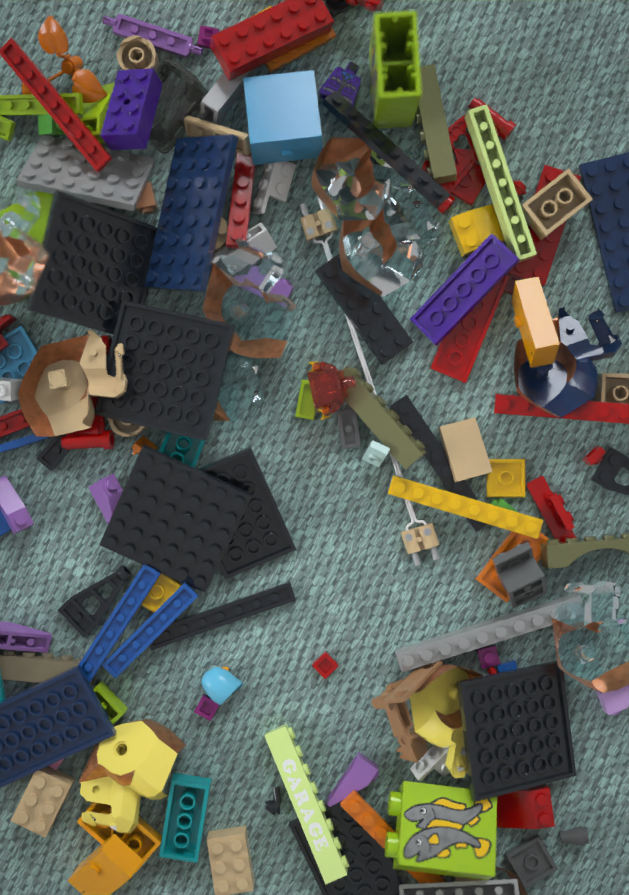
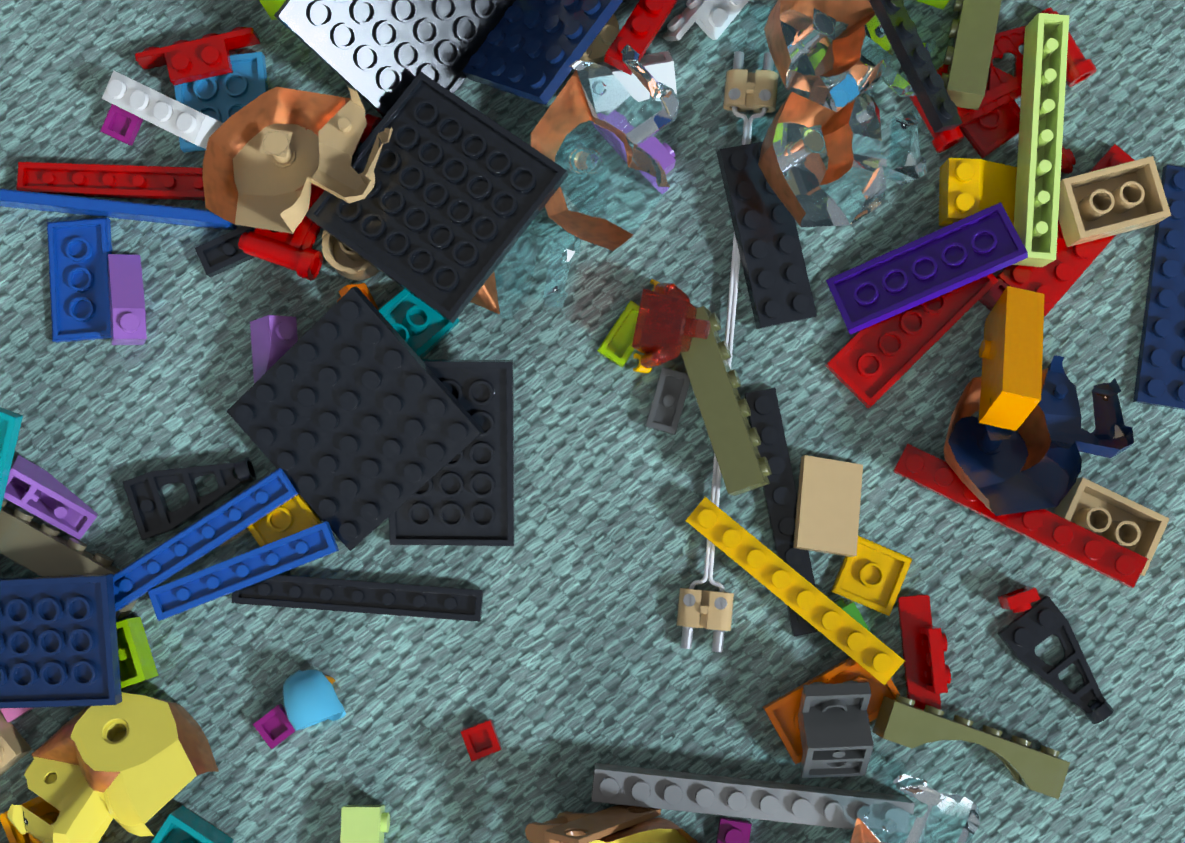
camera: 20 degrees right, 5 degrees down
light aqua plate [362,441,390,467] -> none

